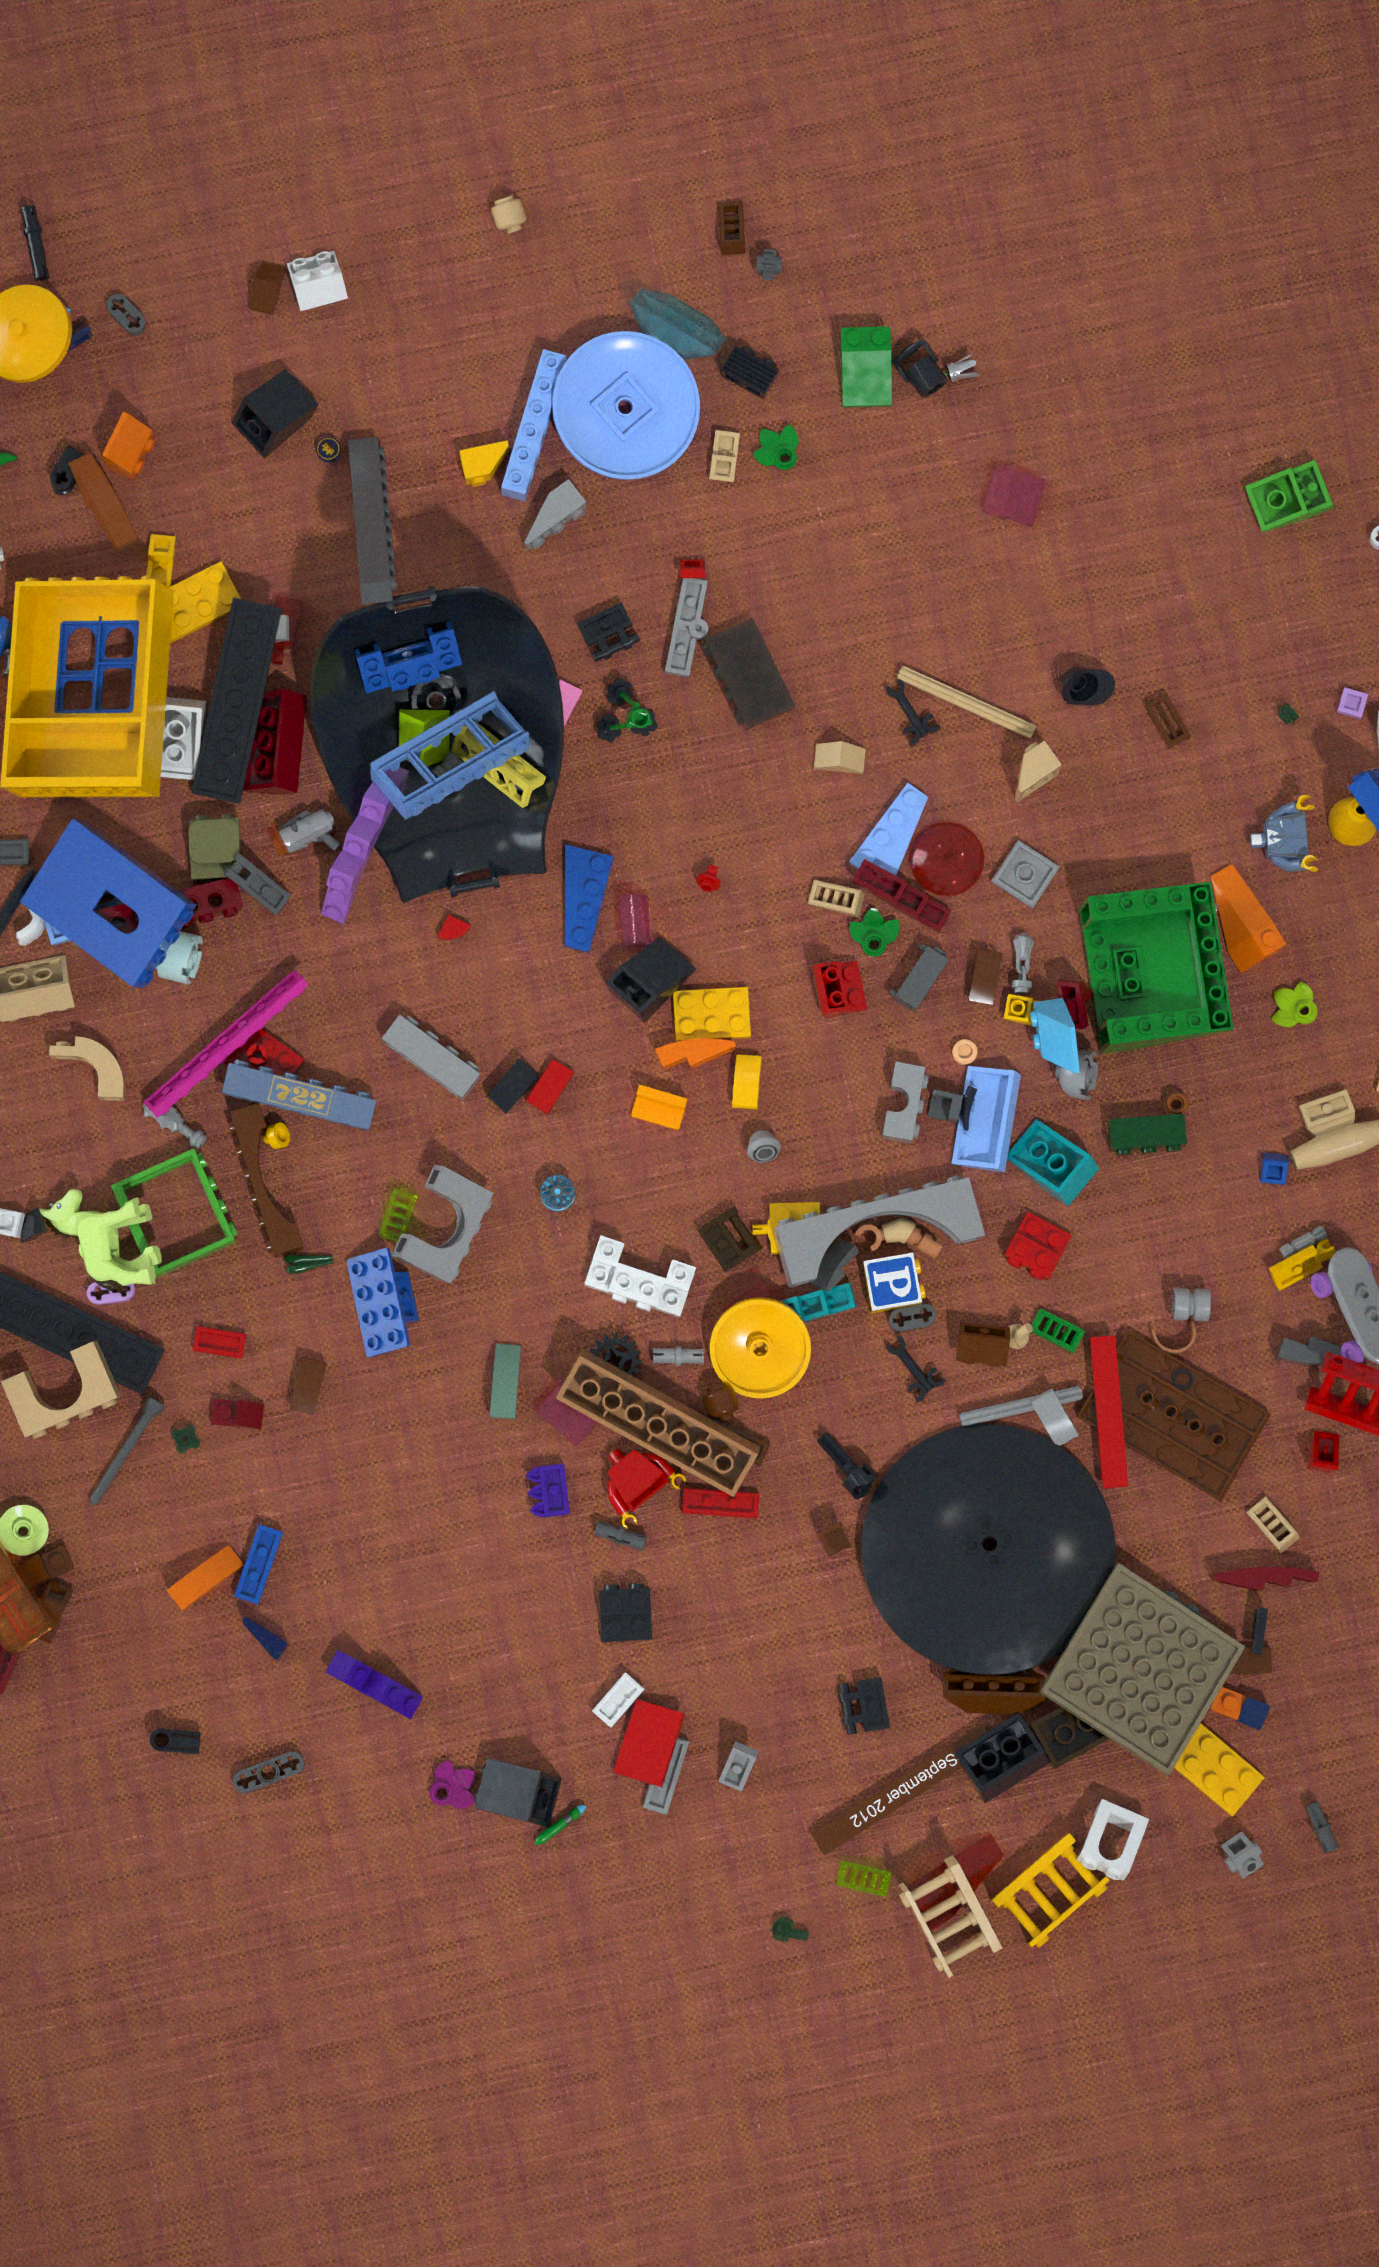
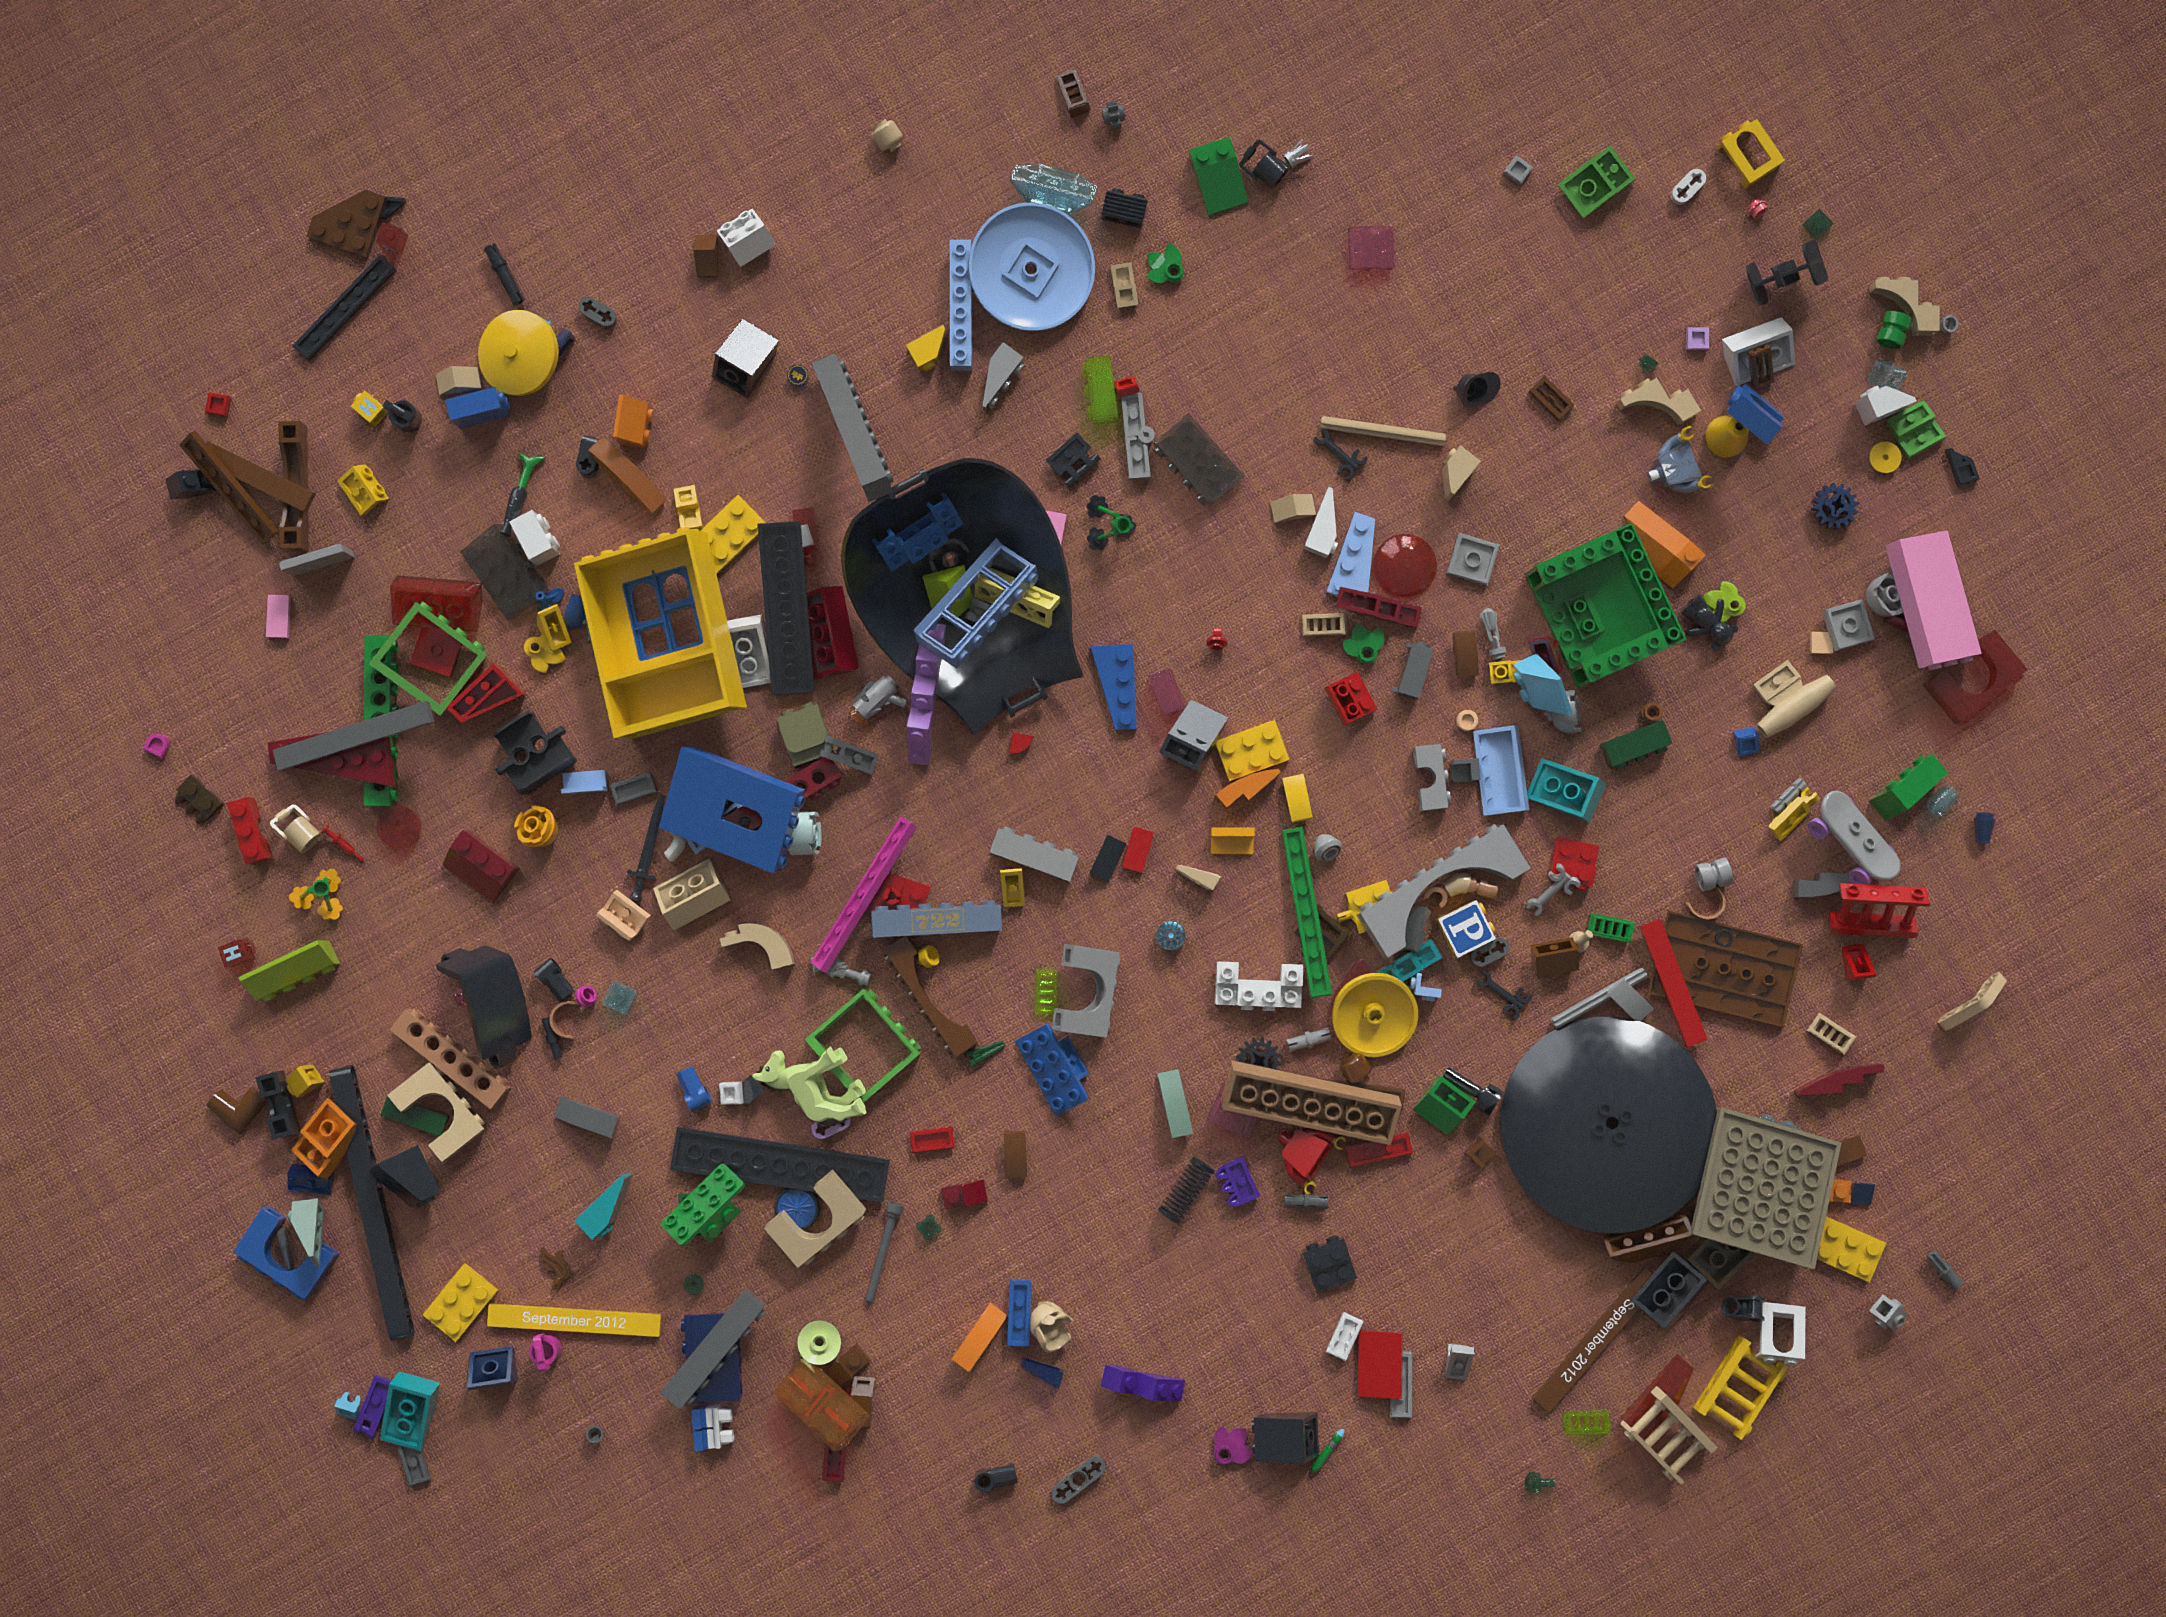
camera: 10 degrees left, 5 degrees up
black plate [838,1677,890,1735] -> none
black helmet [961,1086,978,1131] -> none
black tile [1252,1607,1268,1656] -> none
none -> blue wheel [774,1188,820,1230]
none -> yellow slope [1000,869,1025,907]
none -> tan helmet [1030,1301,1073,1353]
none -> clear neon green brick [1081,355,1118,425]
none -> black piece [1158,1156,1215,1225]
none -> tan slope [1175,865,1221,891]
none -> green tile [1282,827,1333,999]
none -> white slope [1303,487,1338,558]
none -> light blue bracket [1410,973,1442,1001]
none -> green slope [1413,1075,1476,1135]
none -> light grey tile [1503,155,1533,186]
none -> light grey bar [1526,864,1580,916]
none -> tan arch [1616,378,1701,425]
none -> black piece [1680,593,1739,650]
none -> black piece [1721,1296,1766,1322]

